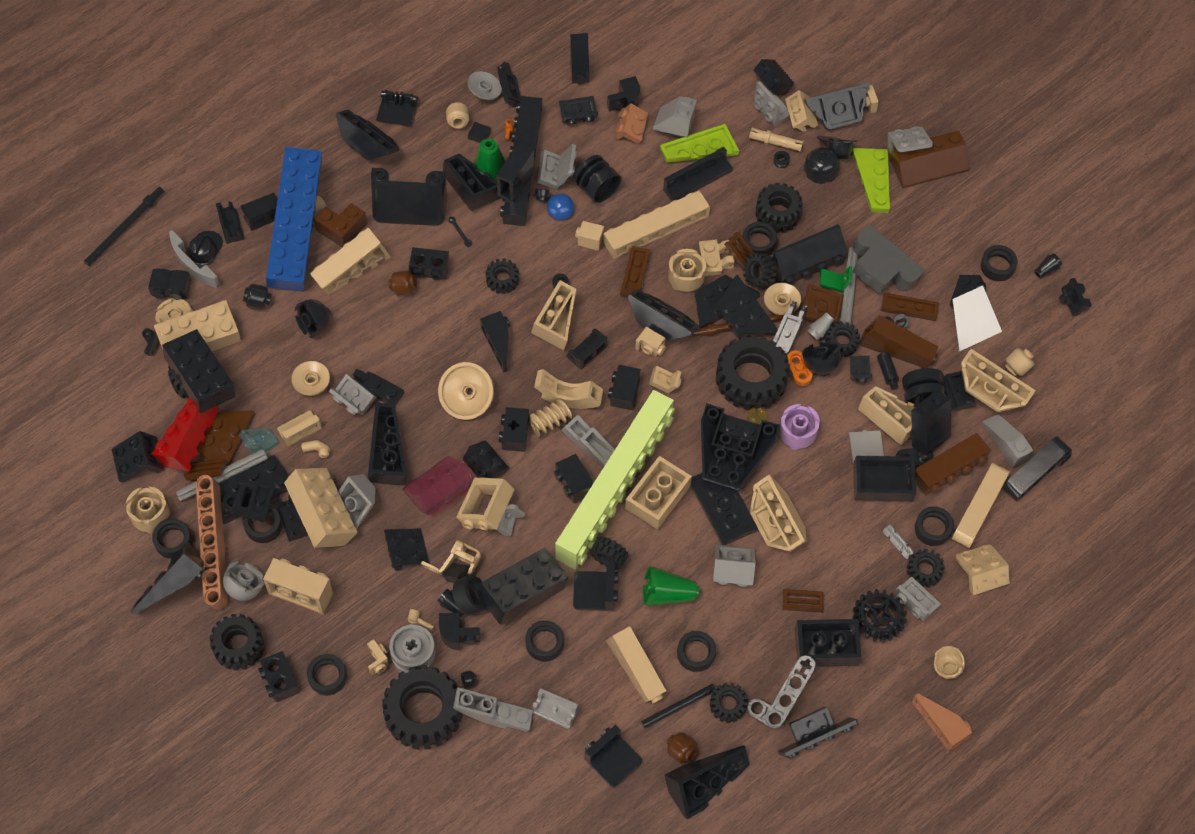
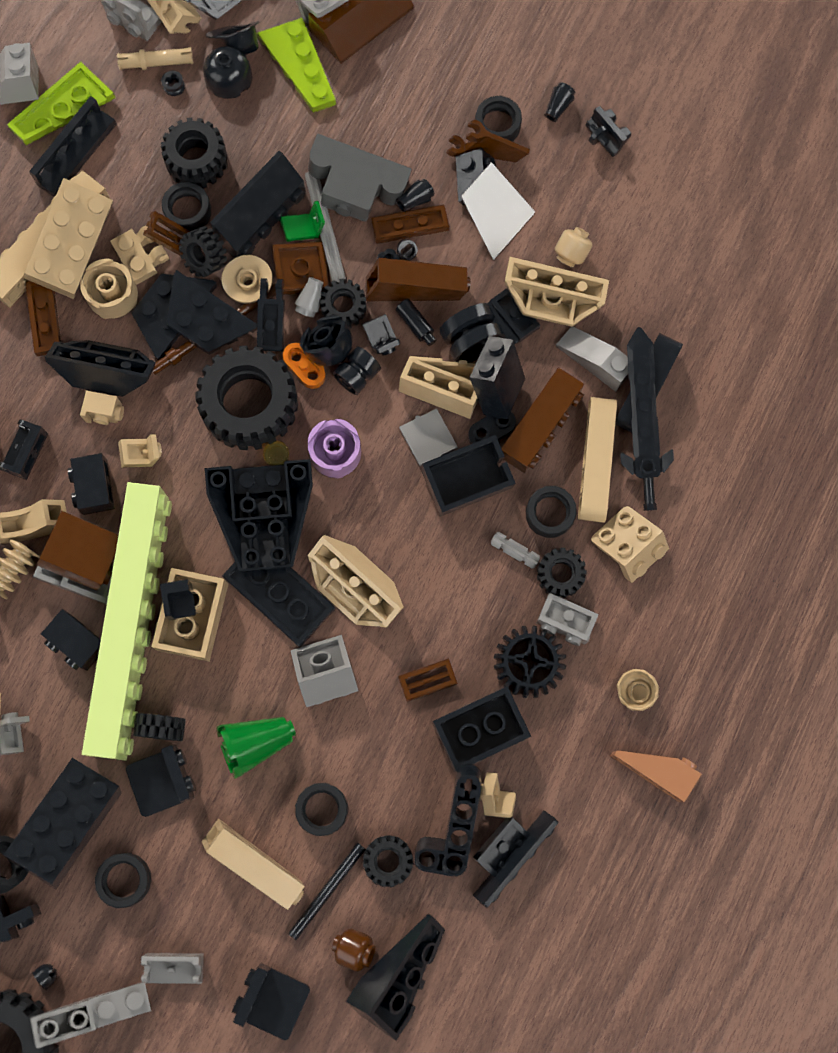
camera: 25 degrees left, 15 degrees up
none -> tan brick [24,178,113,299]
none -> reddish brown brick [37,511,119,591]
none -> black panel [160,579,196,620]
none -> black wheel [333,346,381,395]
none -> black cone [396,179,434,212]
none -> reddish brown flag [447,120,530,163]
none -> tan bracket [479,772,516,818]
none -> black sword [620,327,674,511]

